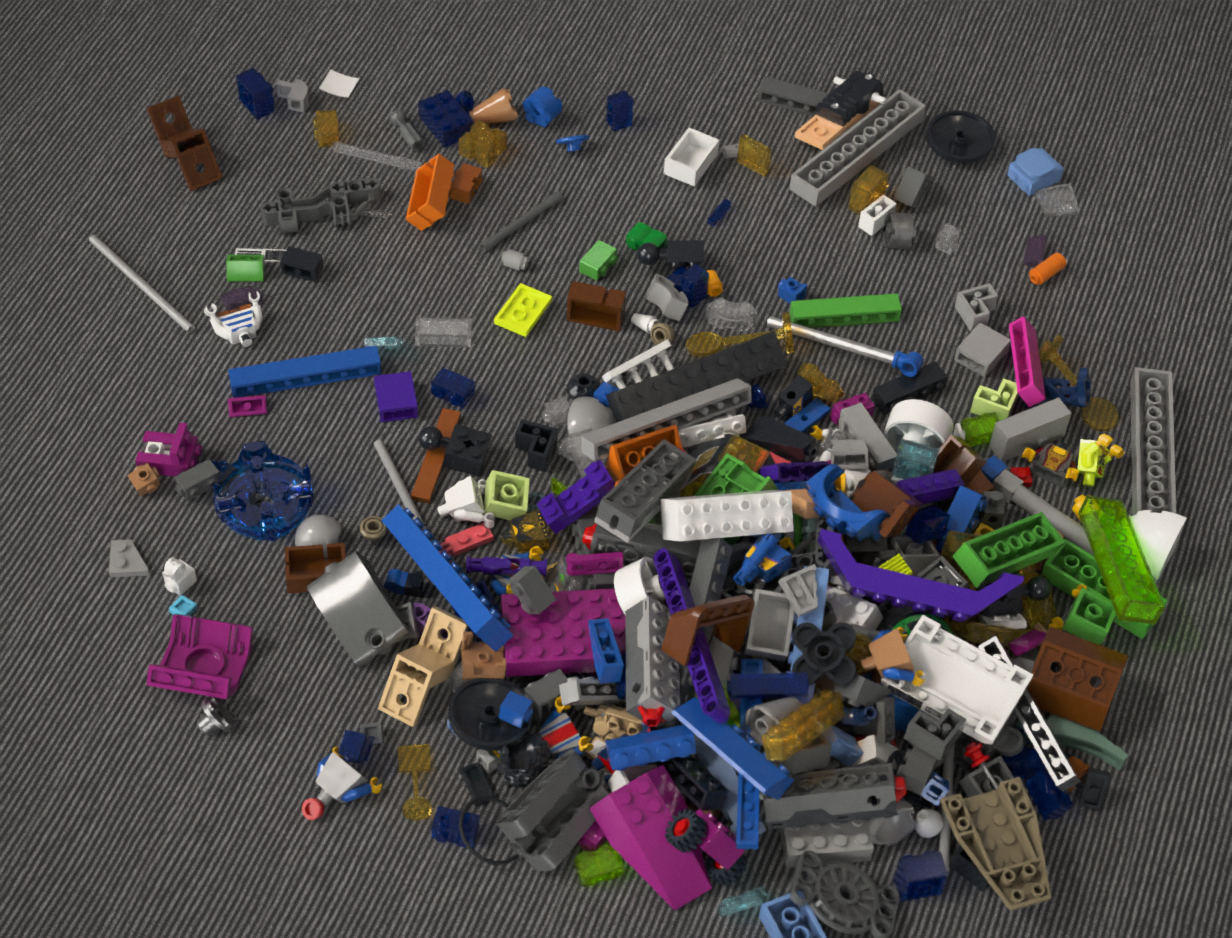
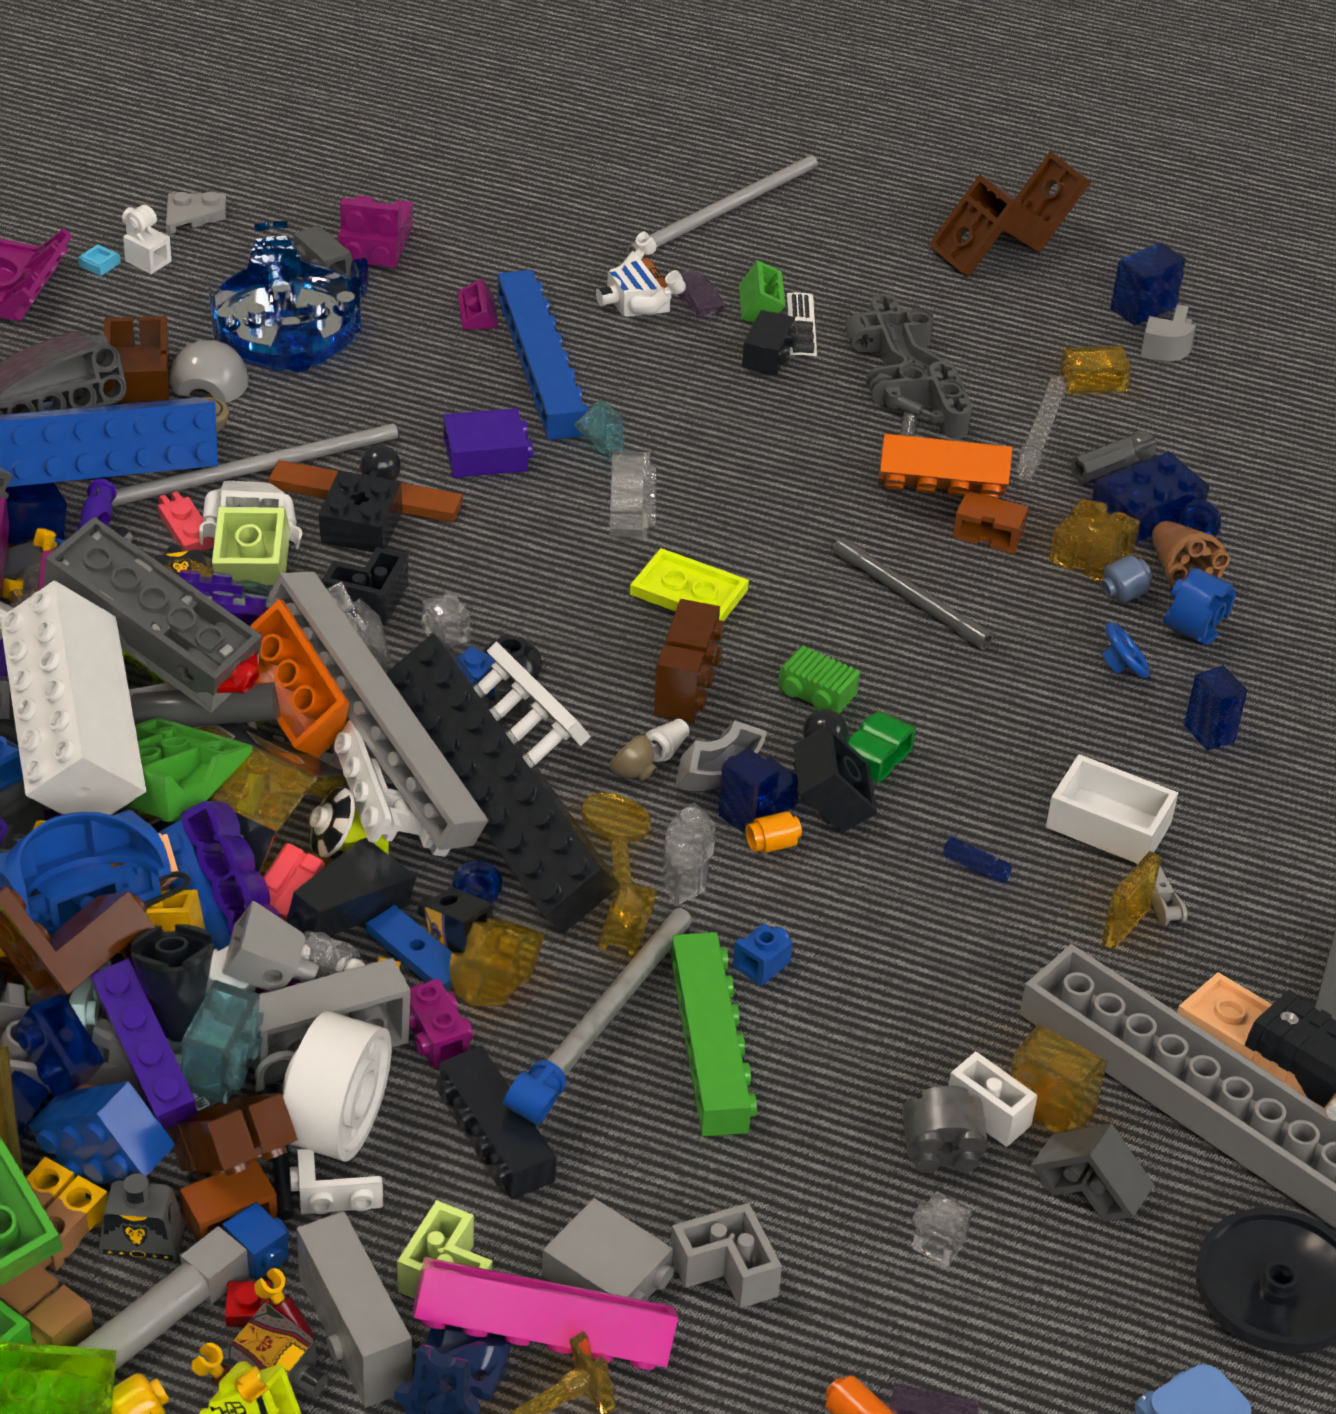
camera: 90 degrees right, 10 degrees down
medium nougat brick [127,463,161,497] -> none
white sticker [319,70,360,97] -> none
clear blue brick [431,367,475,408] -> none
light grey brick [501,249,529,271] -> none
light grey brick [567,397,617,438] -> none
clear neon green brick [960,412,1000,447] -> none
none -> black cone [131,924,214,1042]
none -> sand blue head [1101,555,1152,603]

